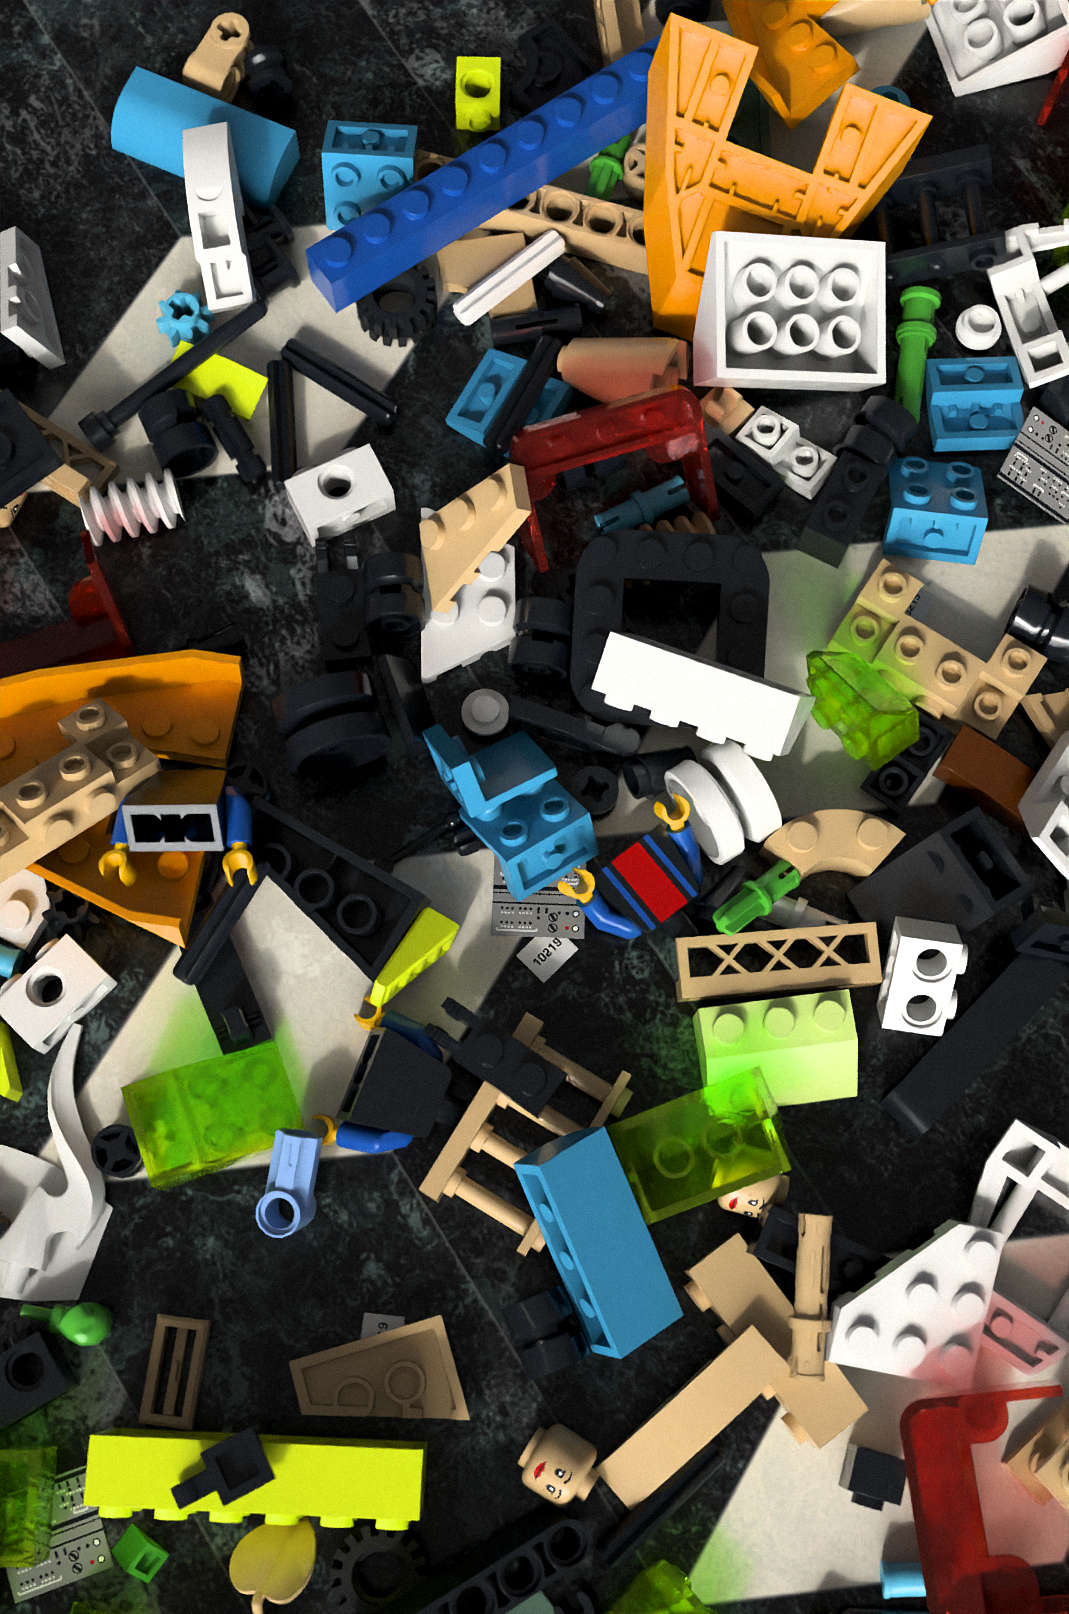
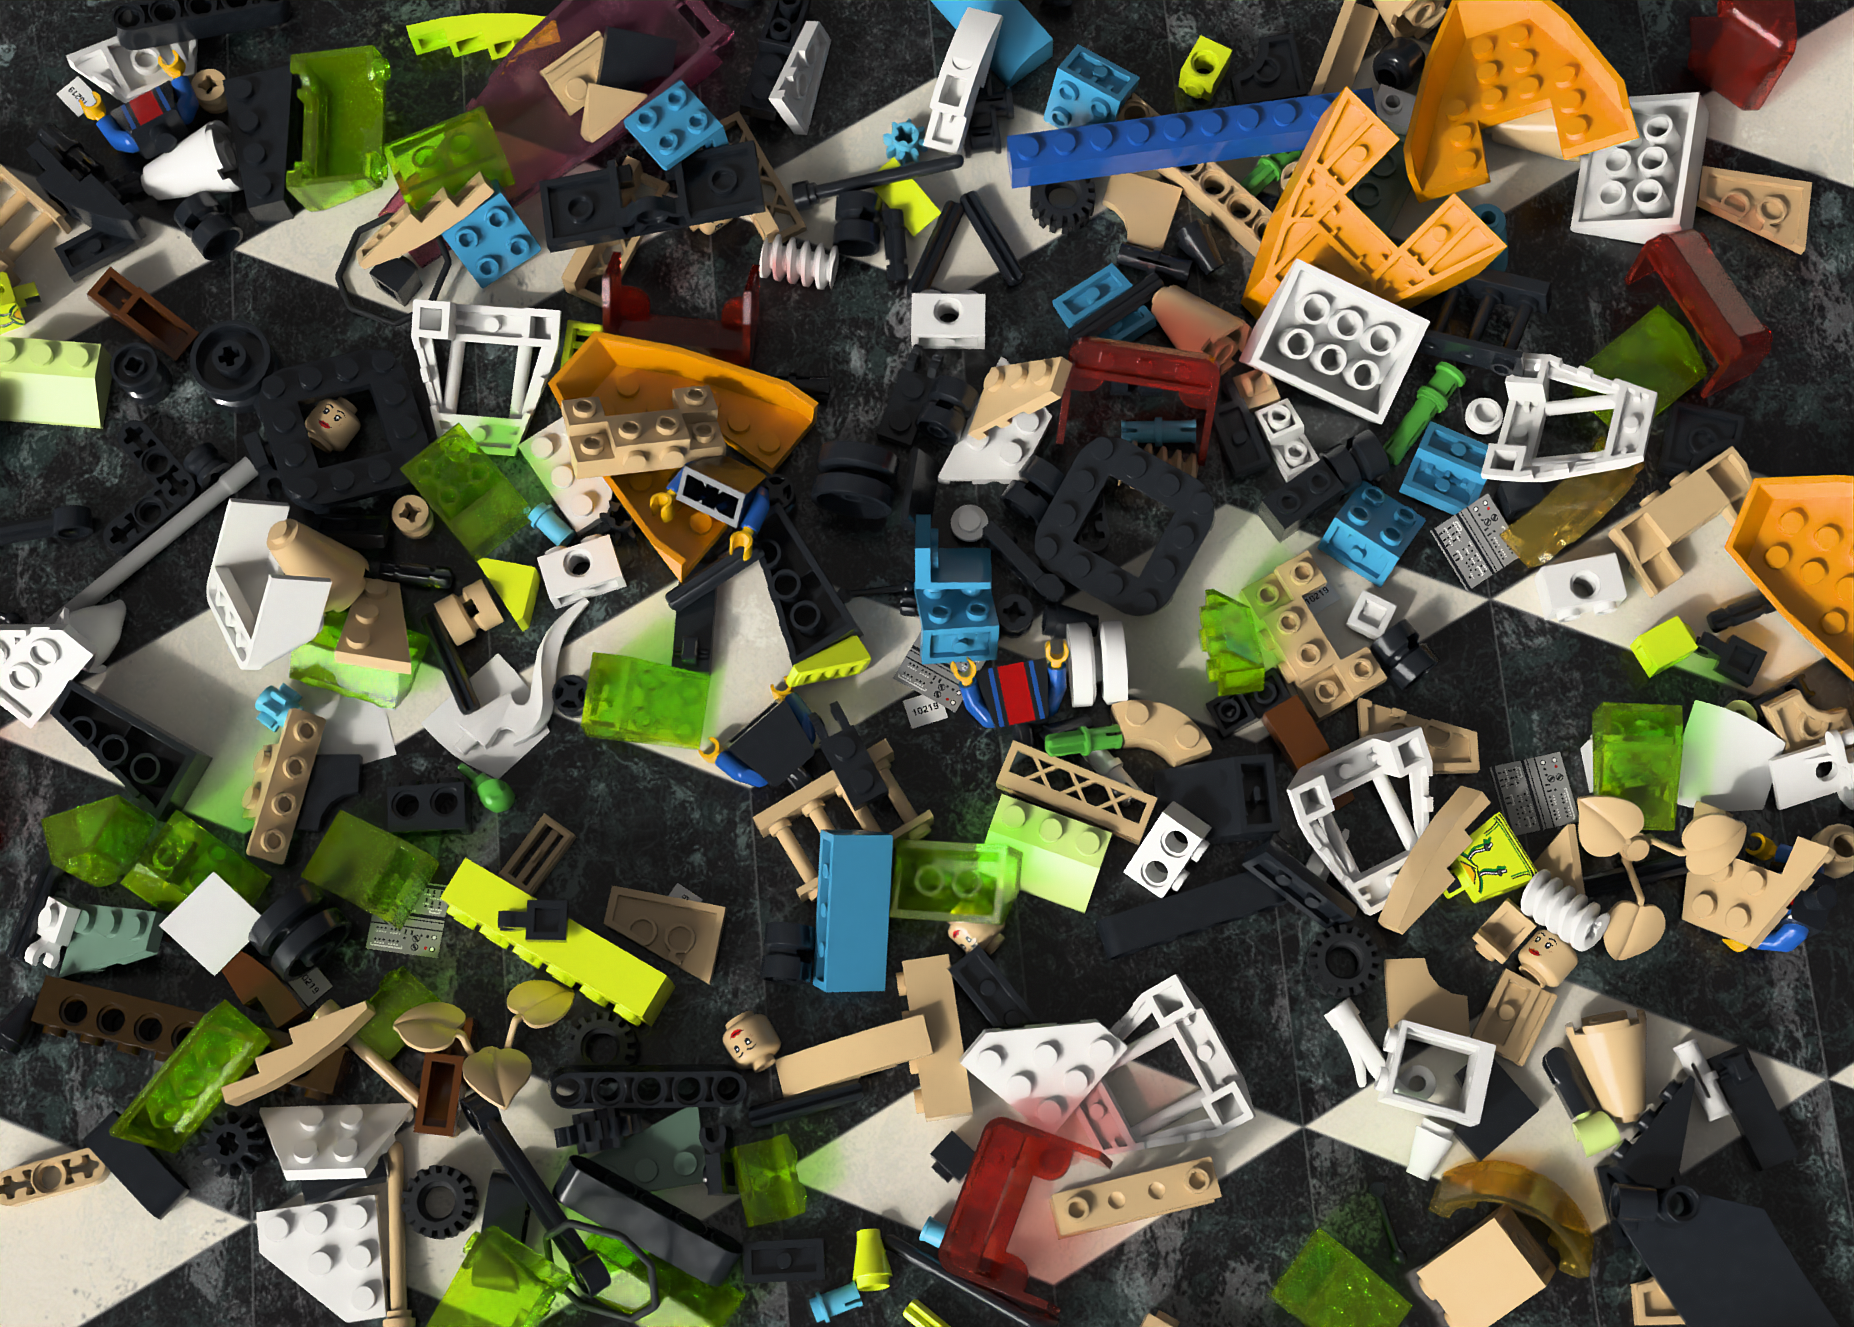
camera: 35 degrees right, 0 degrees up
bright green piece [110,1523,169,1583] -> none
light blue piece [256,1128,323,1238] -> none
white axle [453,229,565,326] -> none
white slope [591,631,816,761] -> none
tan pin [788,1213,833,1382] -> none
none -> white plate [1345,590,1397,641]

